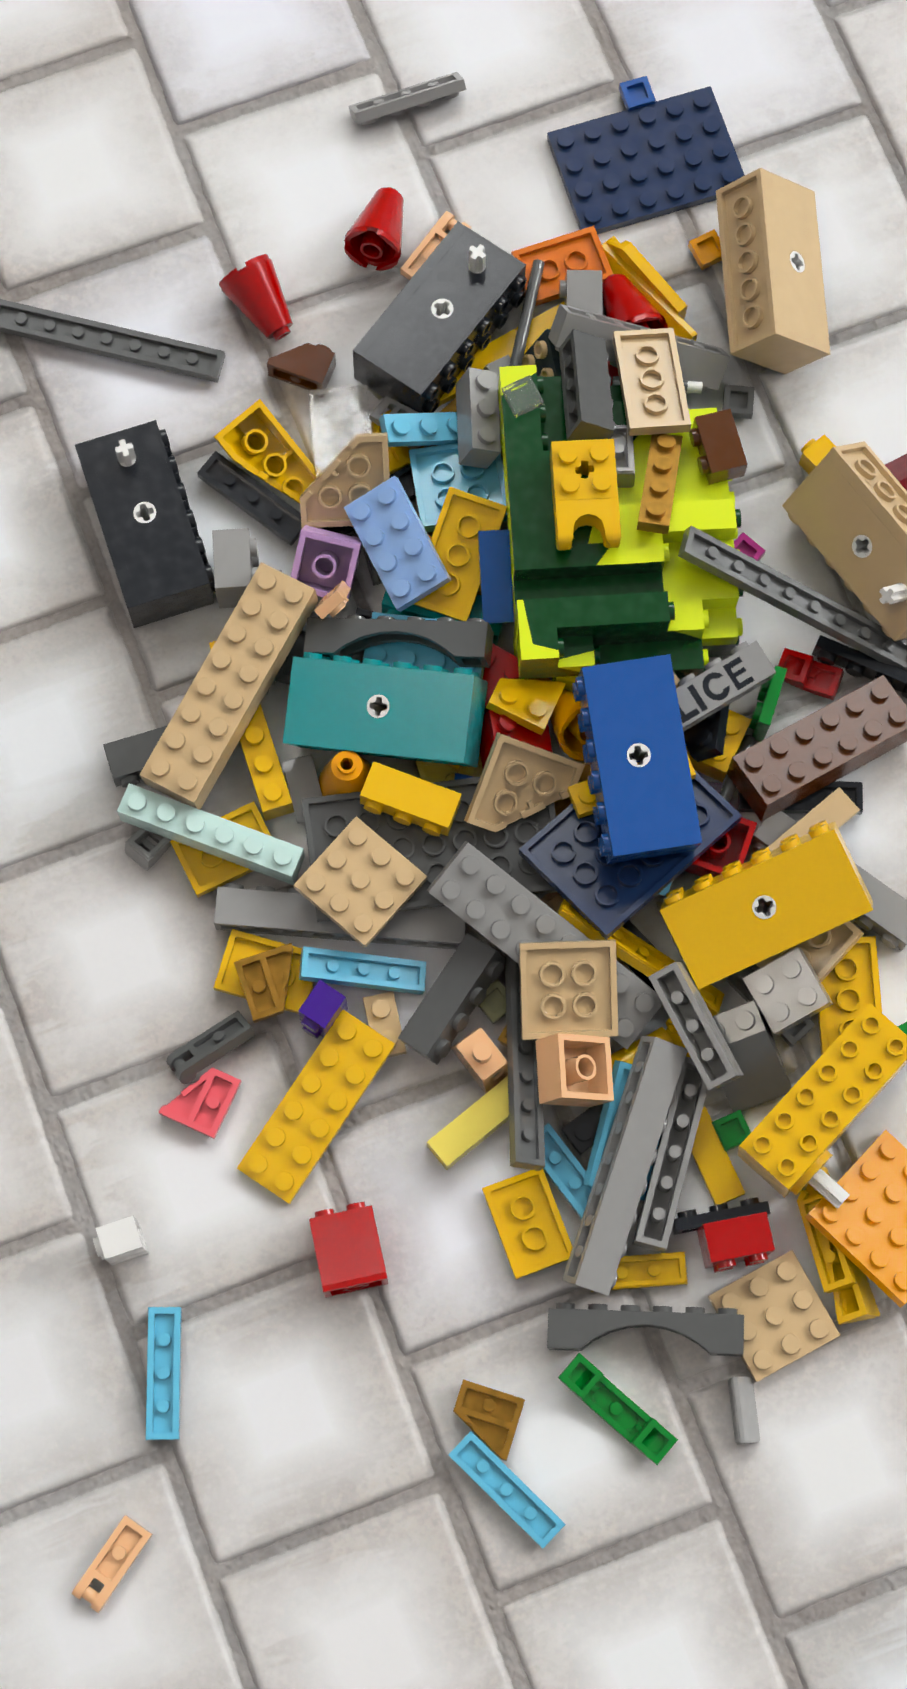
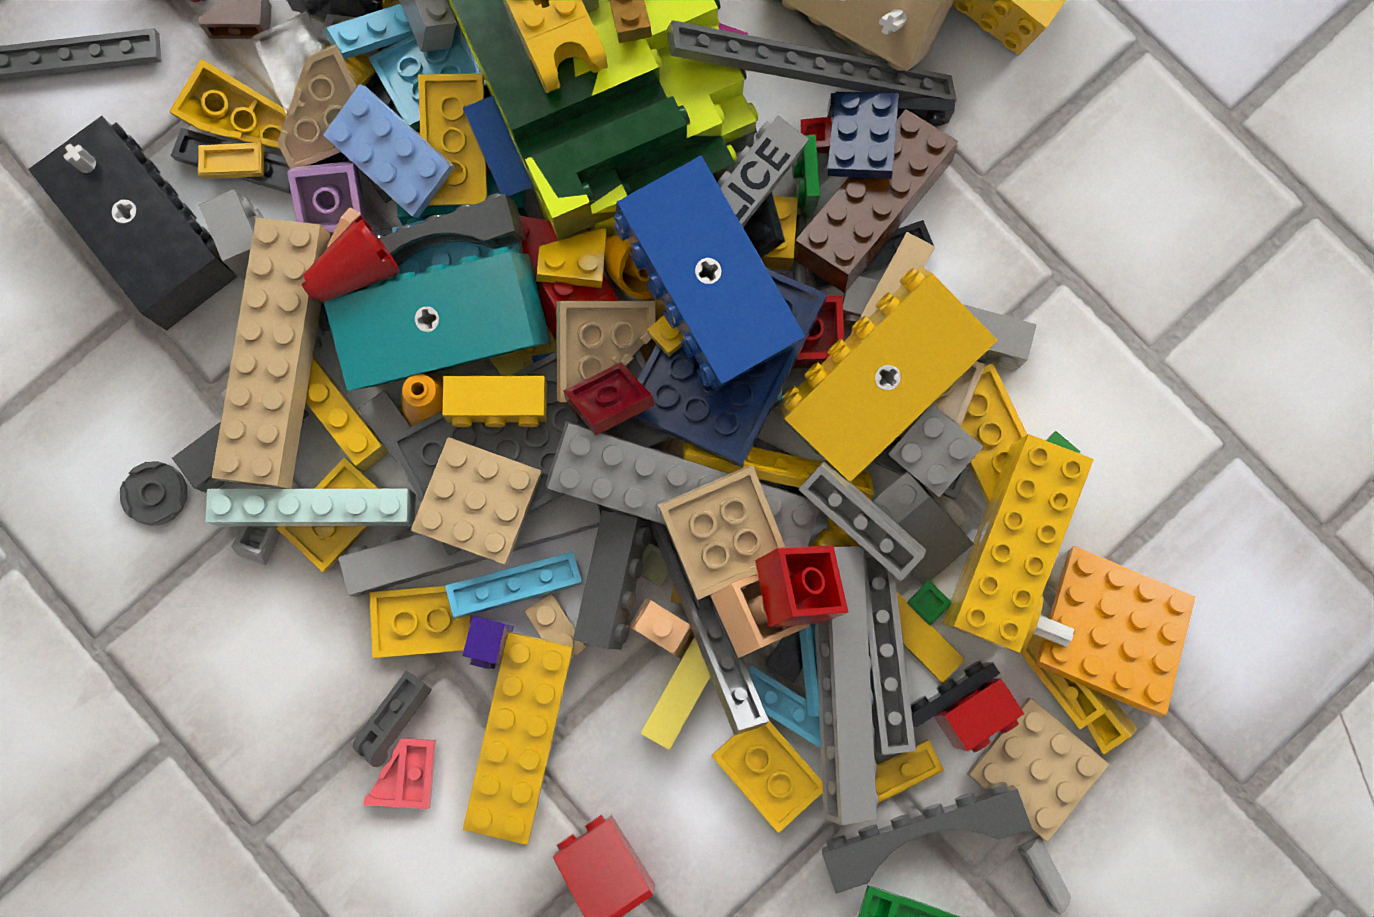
camera: 20 degrees left, 5 degrees up
pearl gold wing [234,943,293,1023] -> none
none -> dark grey tile [120,461,187,526]
none -> yellow tile [198,143,264,179]
none -> red cone [301,215,400,302]
none -> dark red plate [563,362,655,436]
none -> red brick [755,546,849,627]
none -> plate [828,92,899,179]

